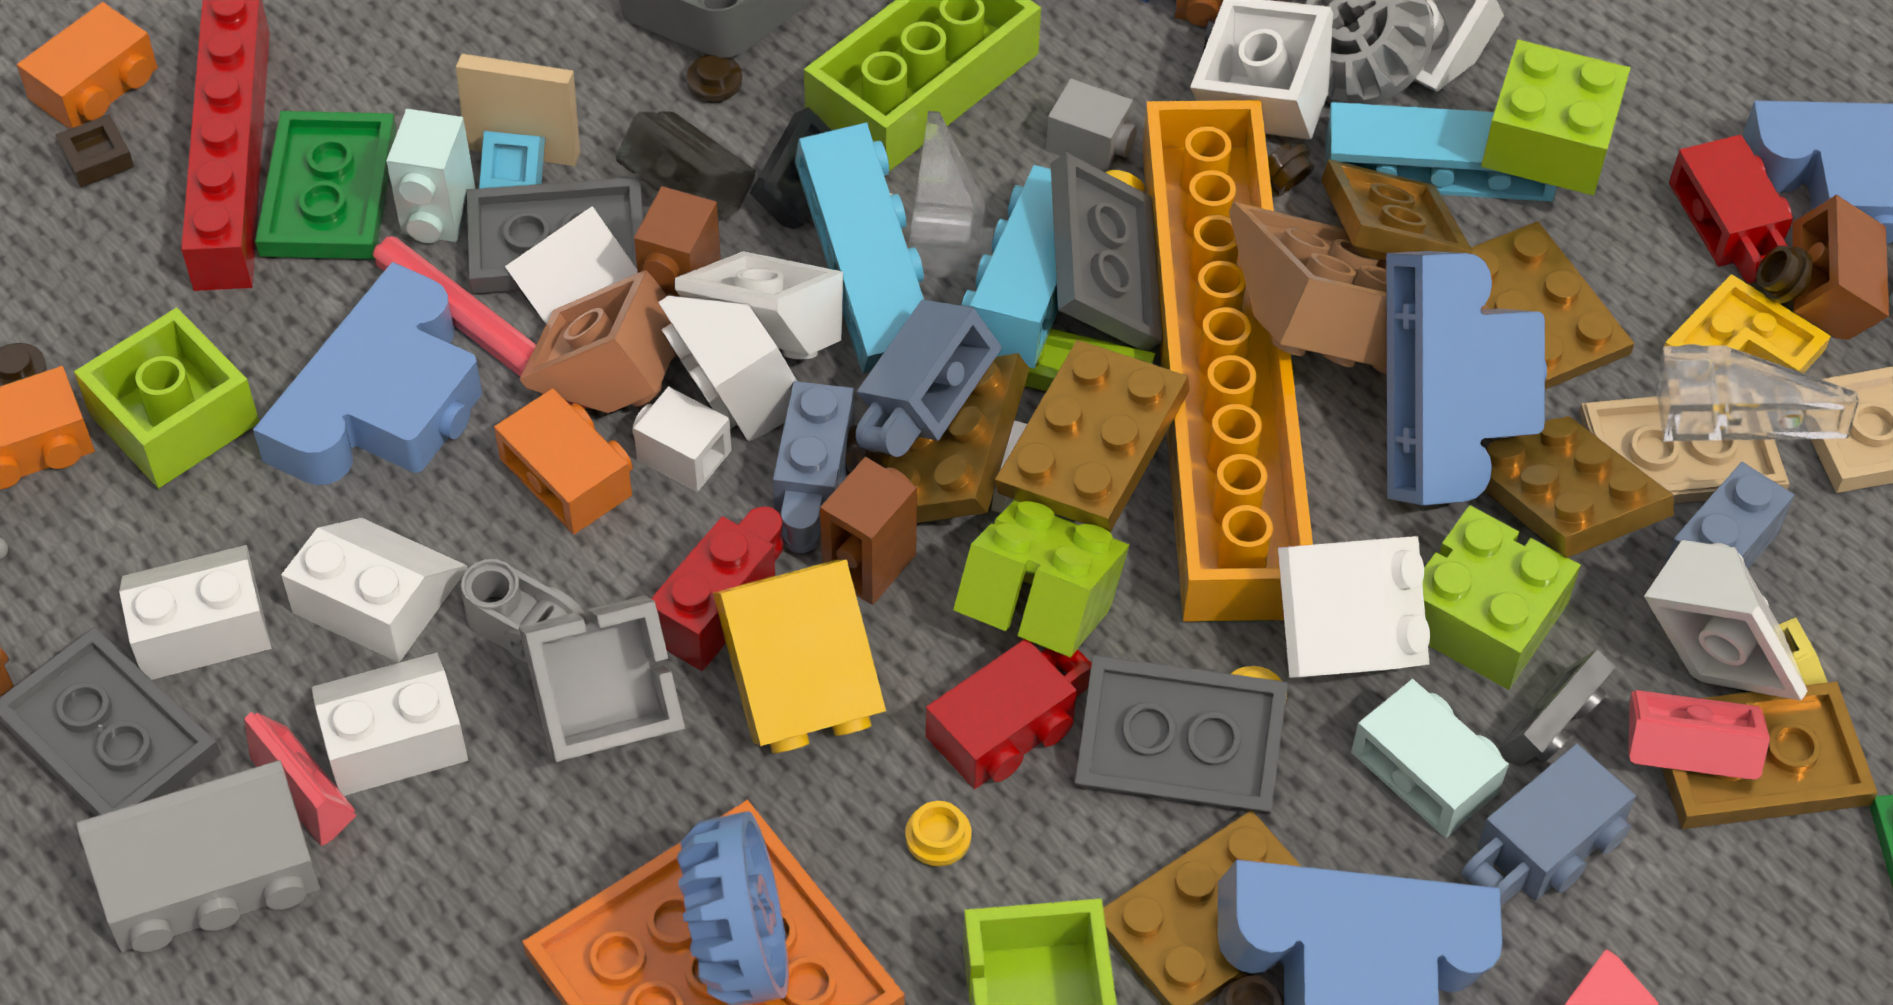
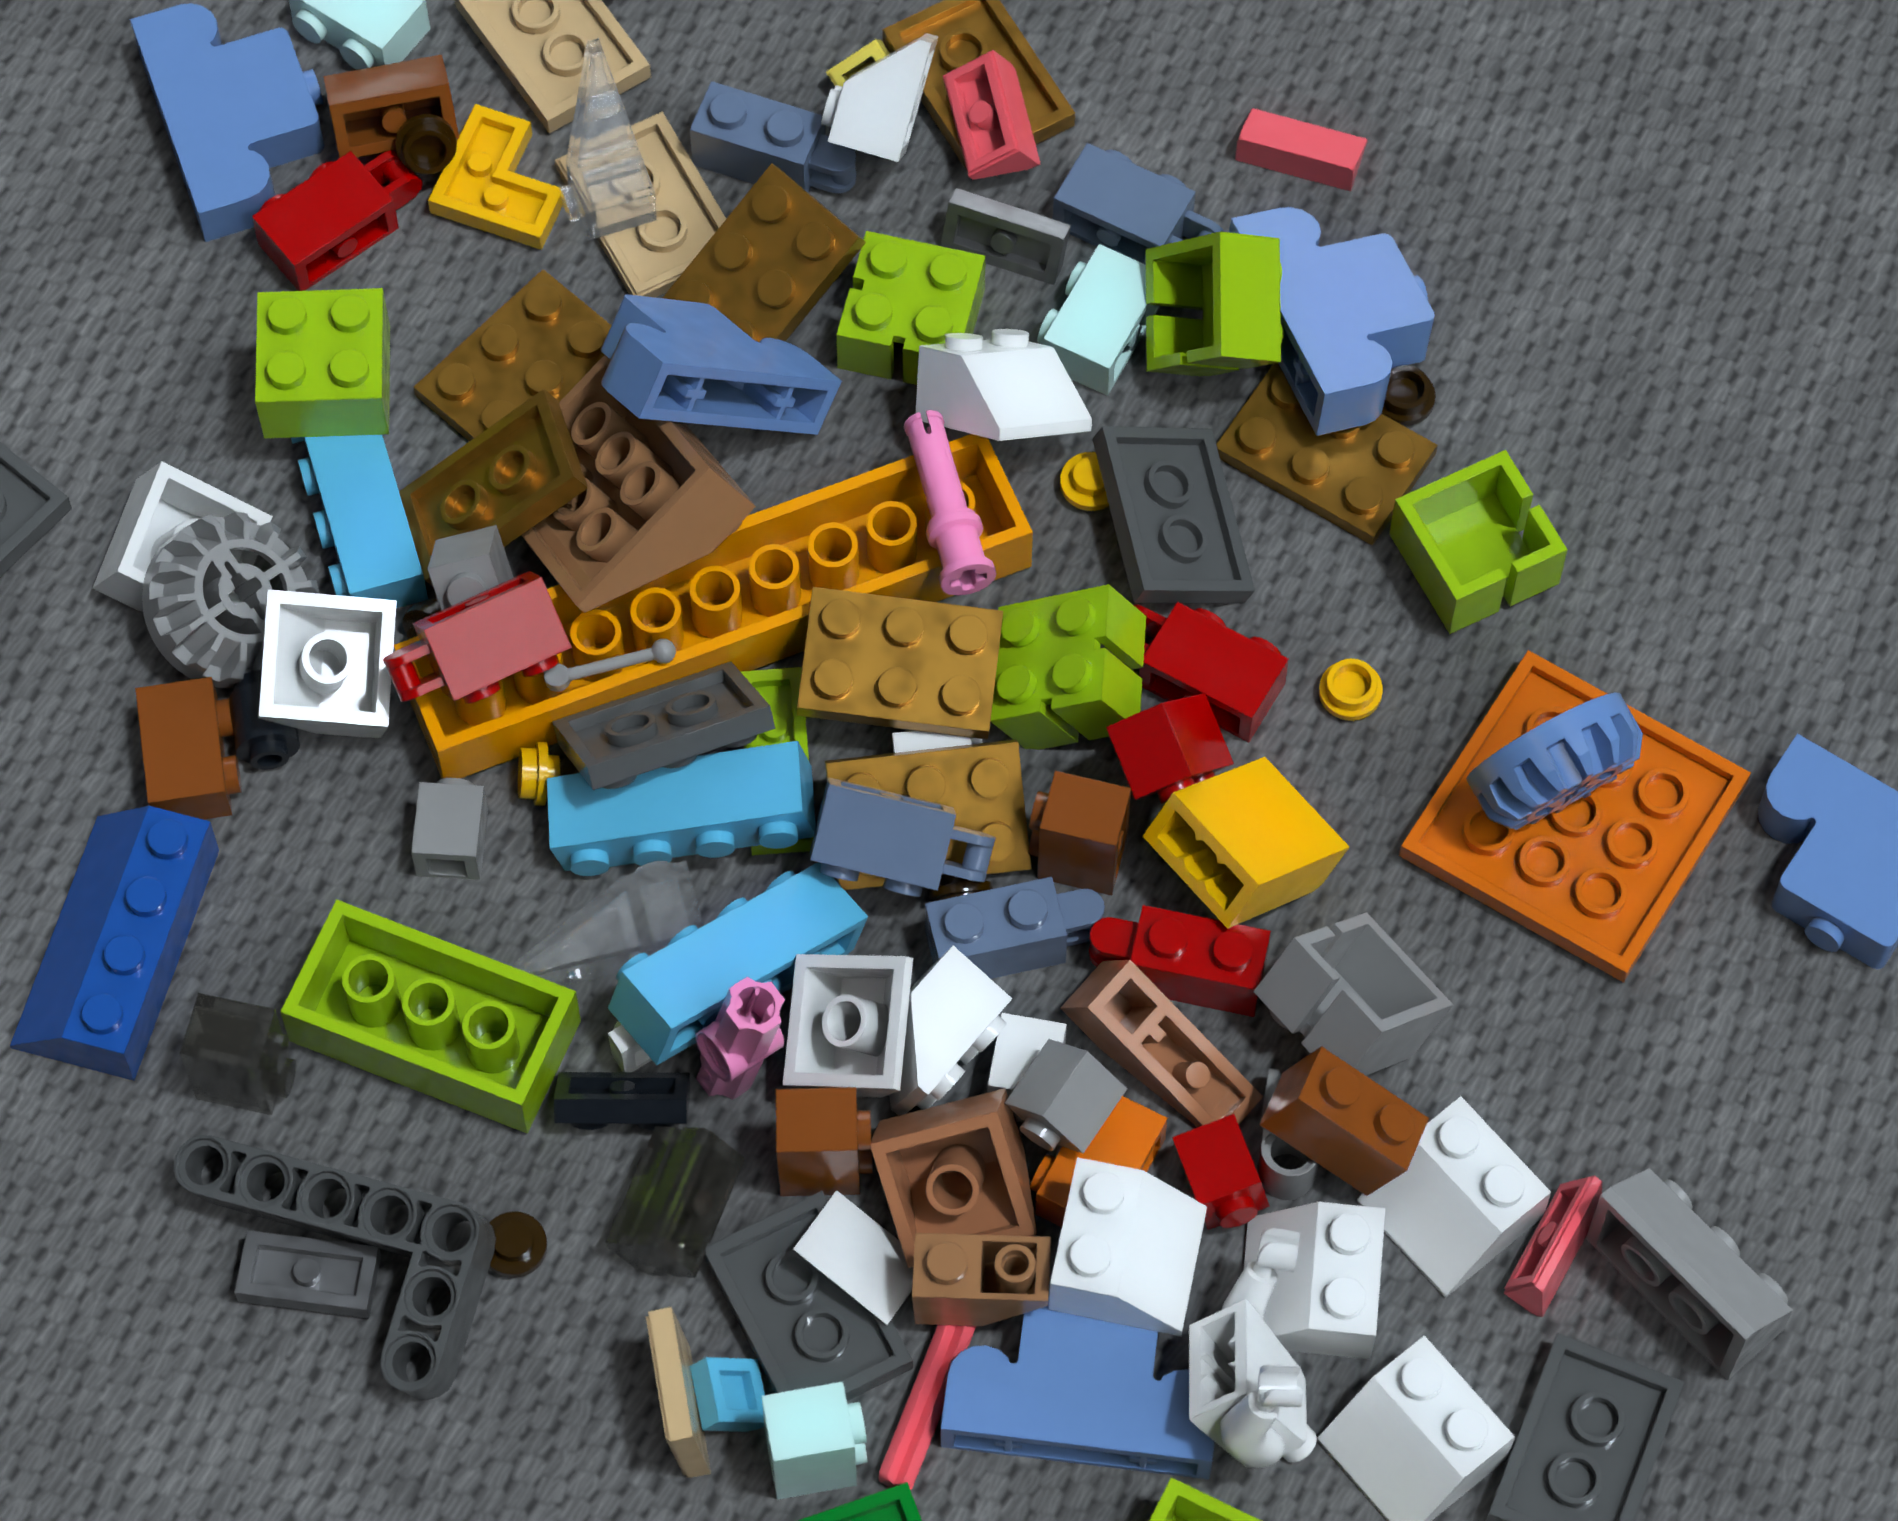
camera: 110 degrees left, 10 degrees up
none -> brick [383,571,572,704]
none -> light grey brick [427,525,514,610]
none -> light grey hinge [544,639,676,692]
none -> bright pink piece [696,977,785,1100]
none -> bright pink pin [904,410,997,596]
none -> medium nougat slope [912,1233,1051,1326]
none -> light grey brick [1005,1039,1127,1153]
none -> white slope [1049,1157,1207,1336]
none -> nougat slope [1060,960,1263,1127]
none -> red brick [1106,693,1234,804]
none -> lime piece [1146,231,1283,376]
none -> red brick [1172,1114,1270,1230]
none -> white torso [1189,1227,1317,1468]
none -> dark orange brick [1259,1046,1429,1196]

